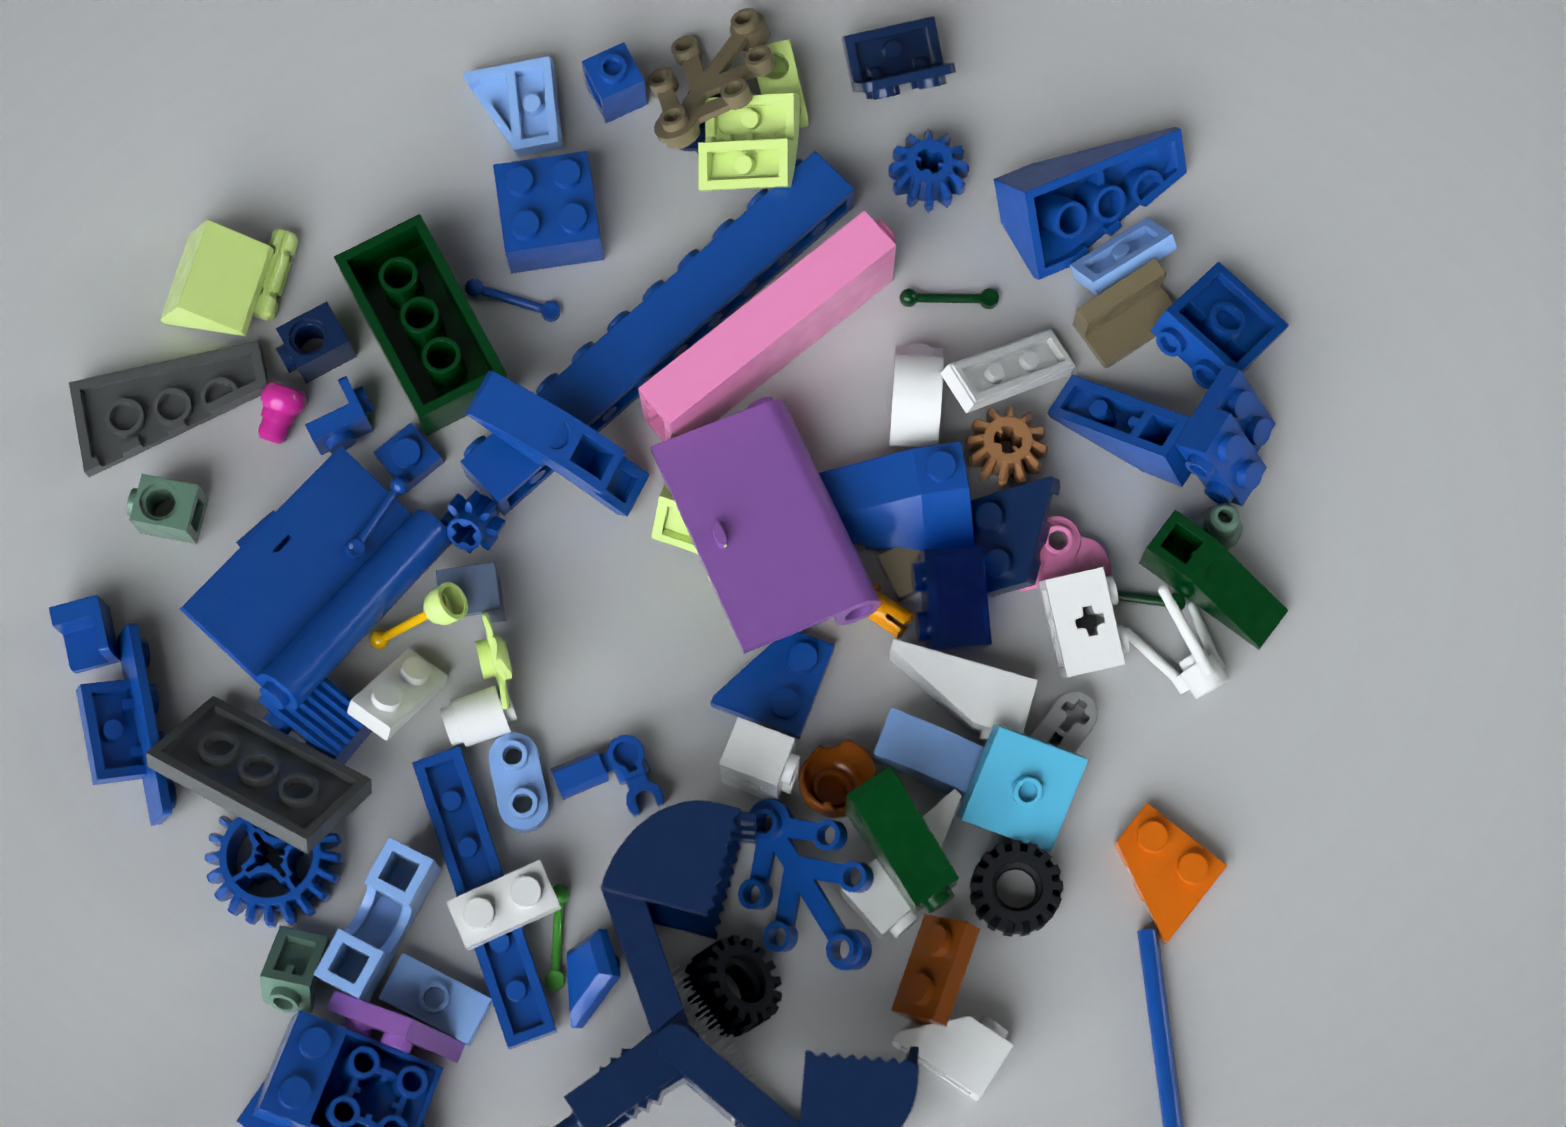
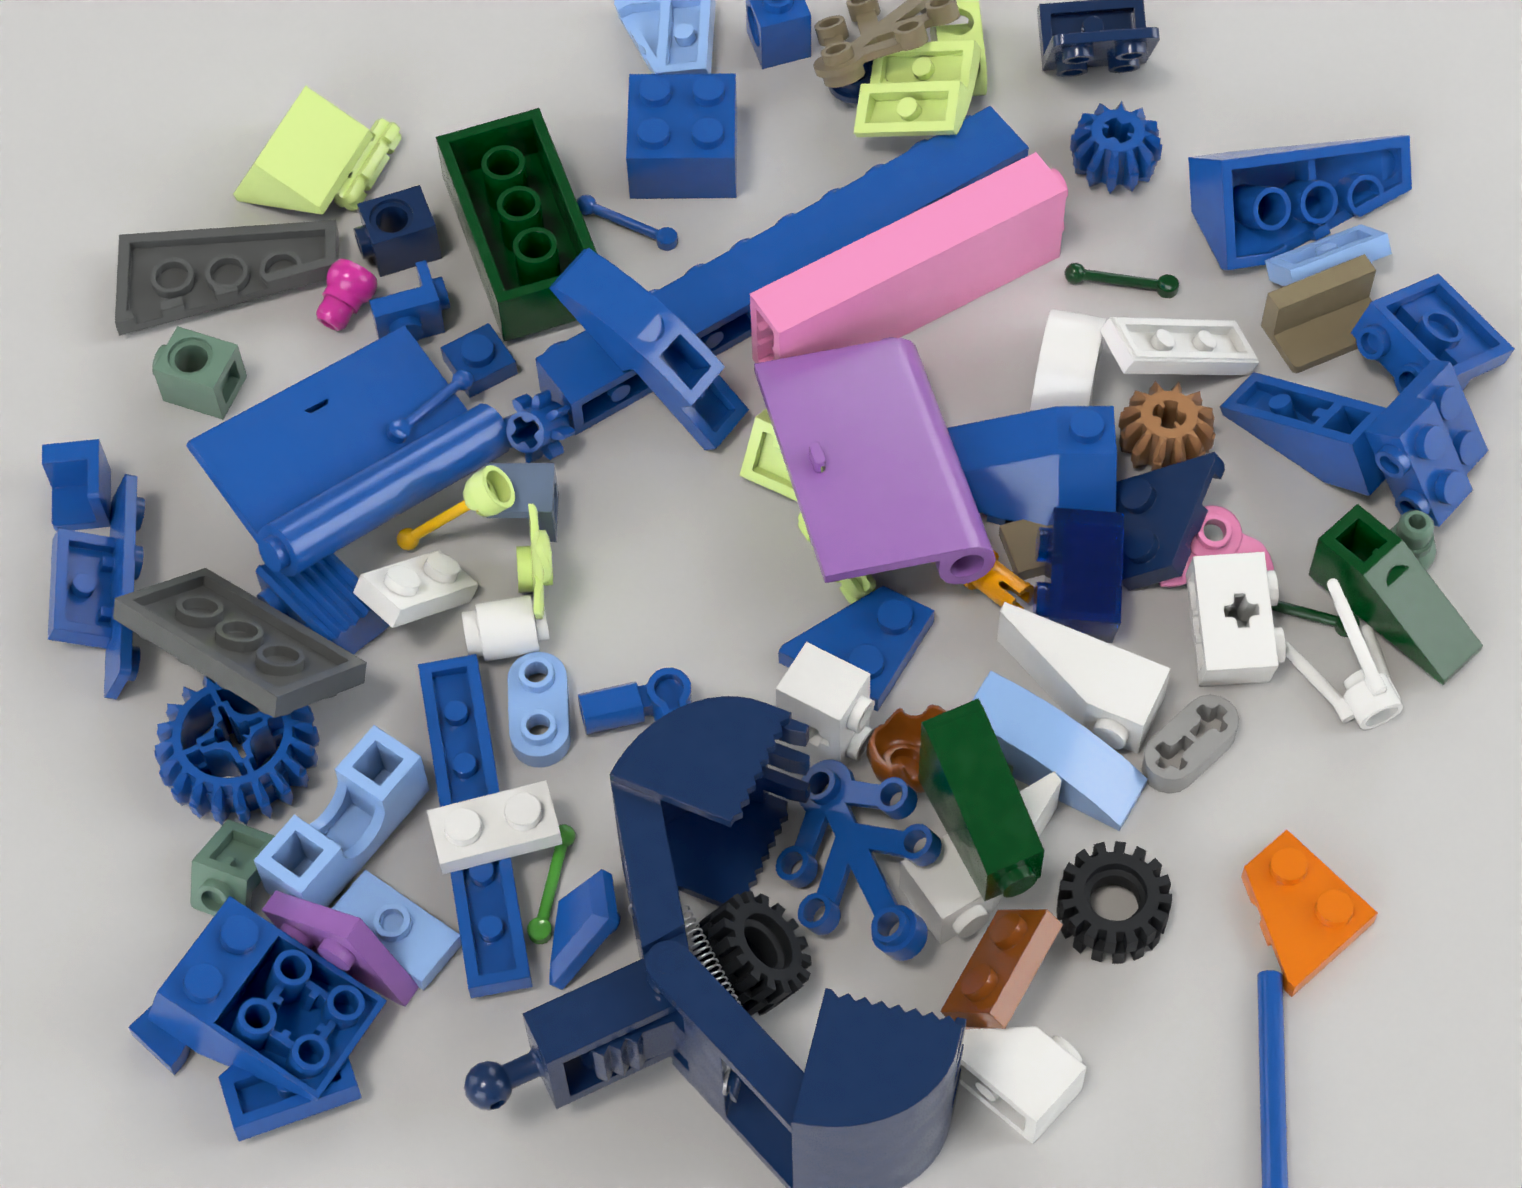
camera: 10 degrees right, 15 degrees down
medium azure plate [957,723,1088,853] -> none

